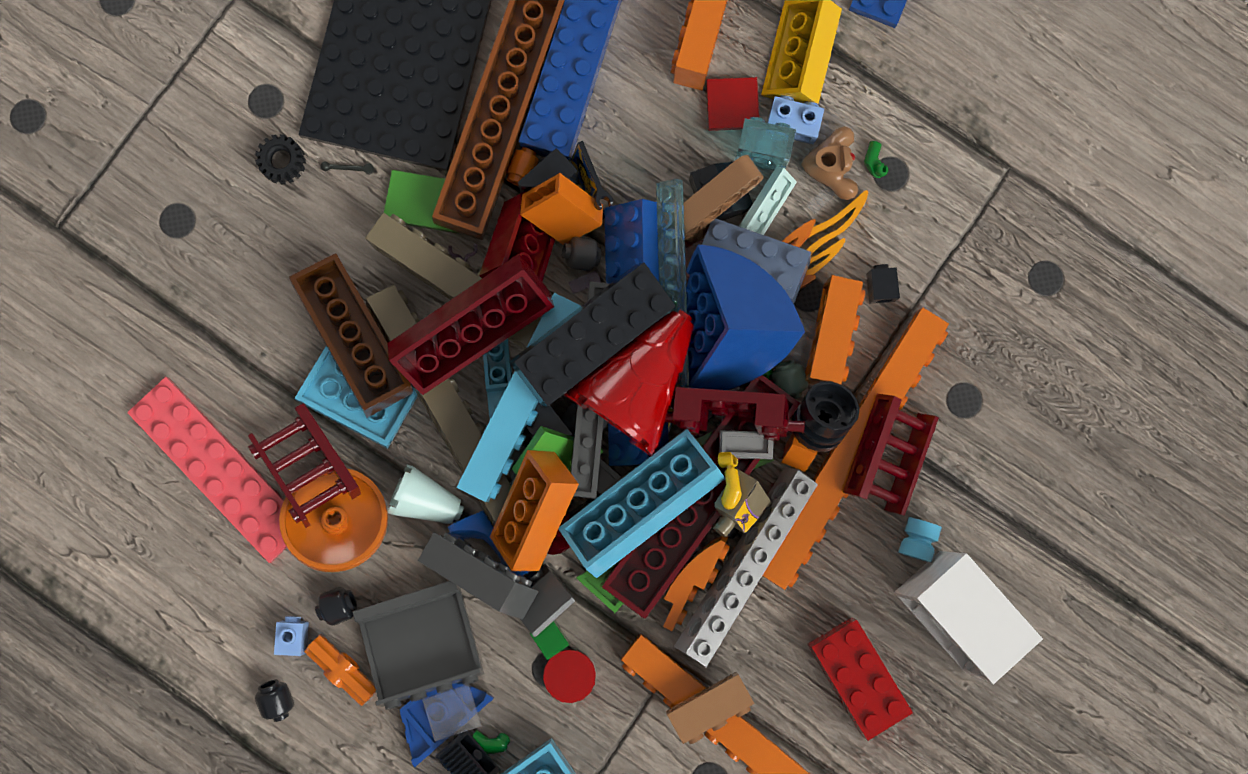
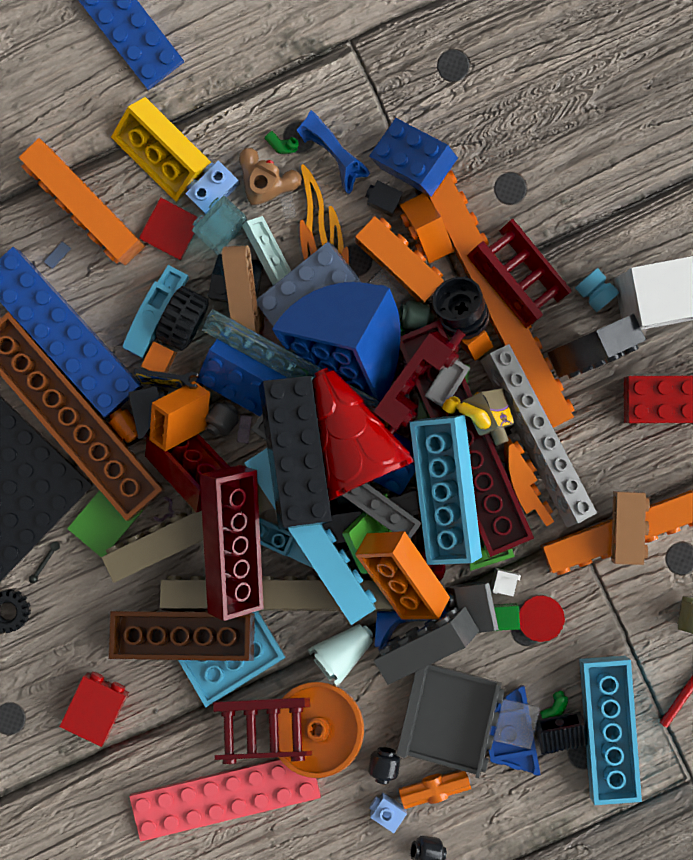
camera: 55 degrees left, 5 degrees up
none -> sand blue piece [44,241,71,269]
none -> red brick [59,672,129,747]
none -> medium azure slope [123,265,189,359]
none -> orange brick [141,341,177,373]
none -> black tyre [156,286,209,351]
none -> blue animal [297,110,370,194]
none -> blue brick [369,118,458,197]
none -> orange brick [400,193,454,264]
none -> white panel [490,568,521,596]
none -> black brick [547,313,646,379]

